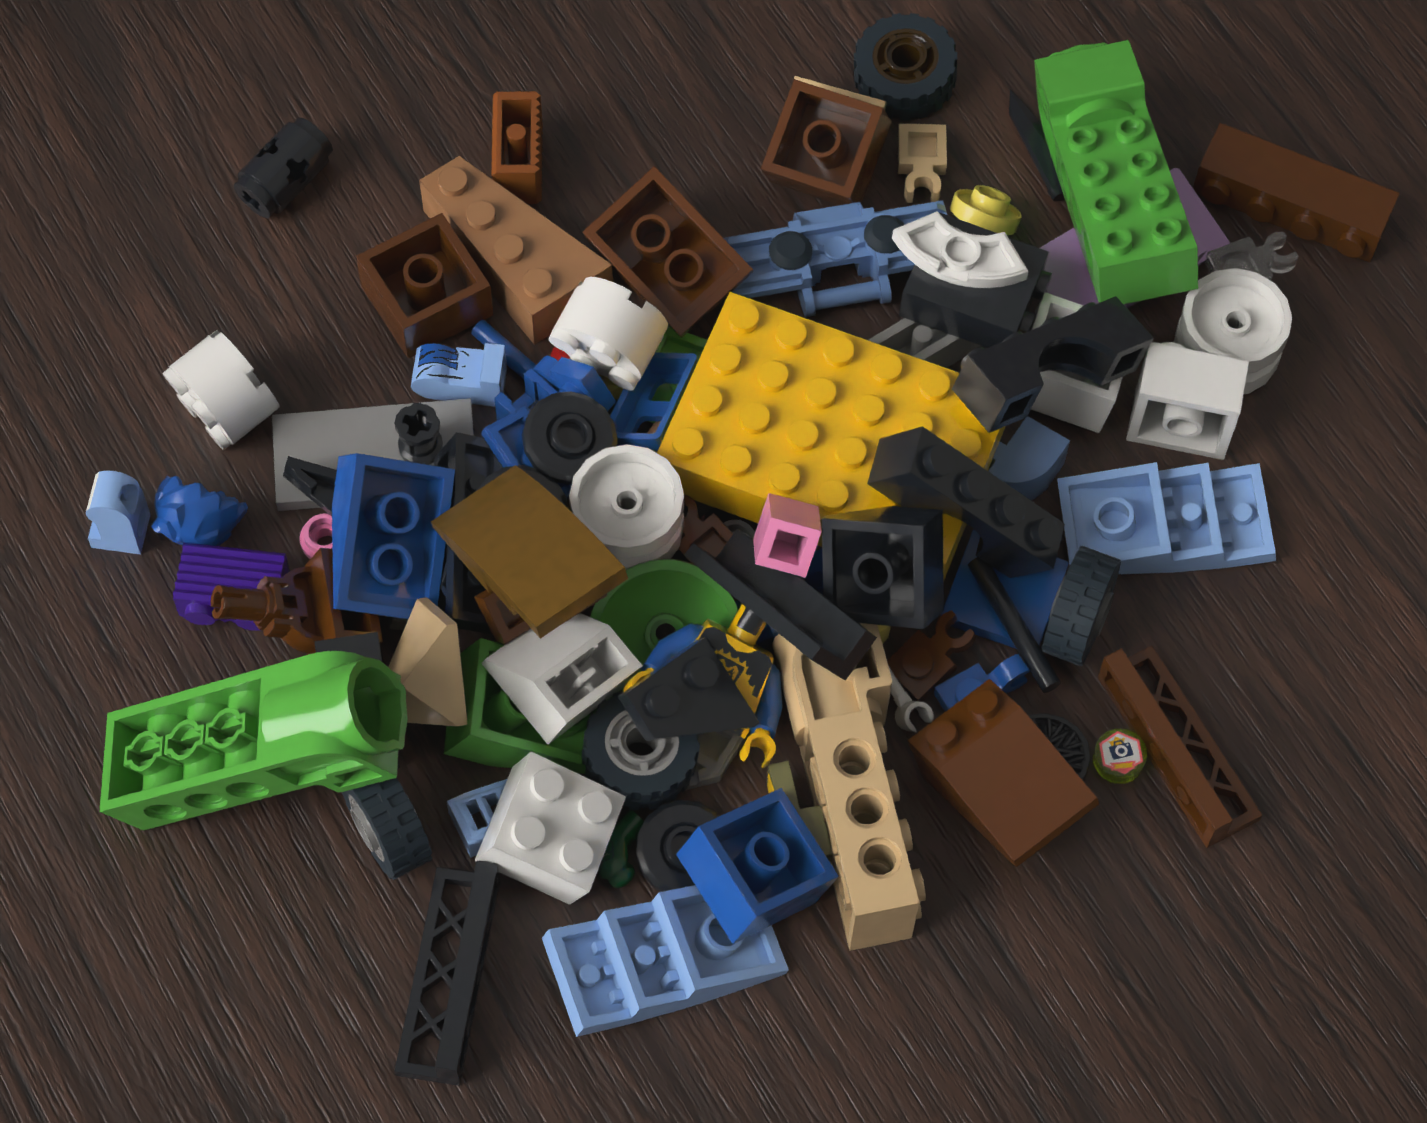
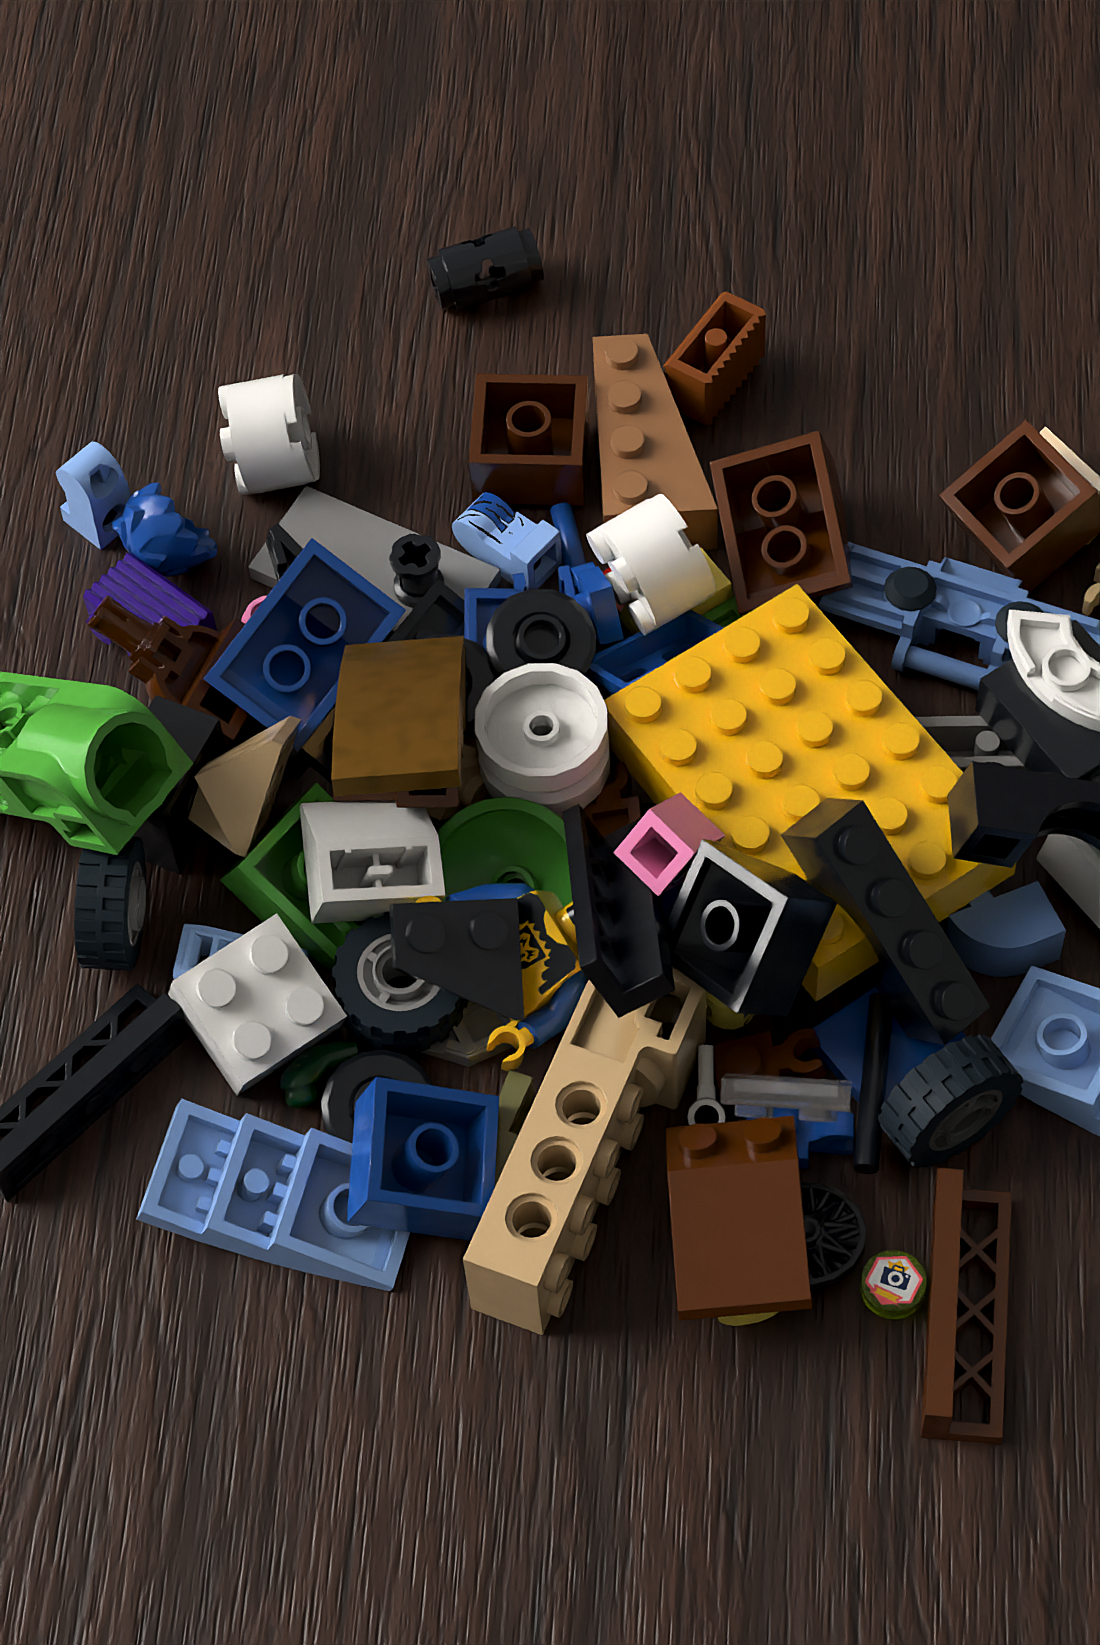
camera: 40 degrees right, 5 degrees down
none -> clear plate [720,1073,853,1122]

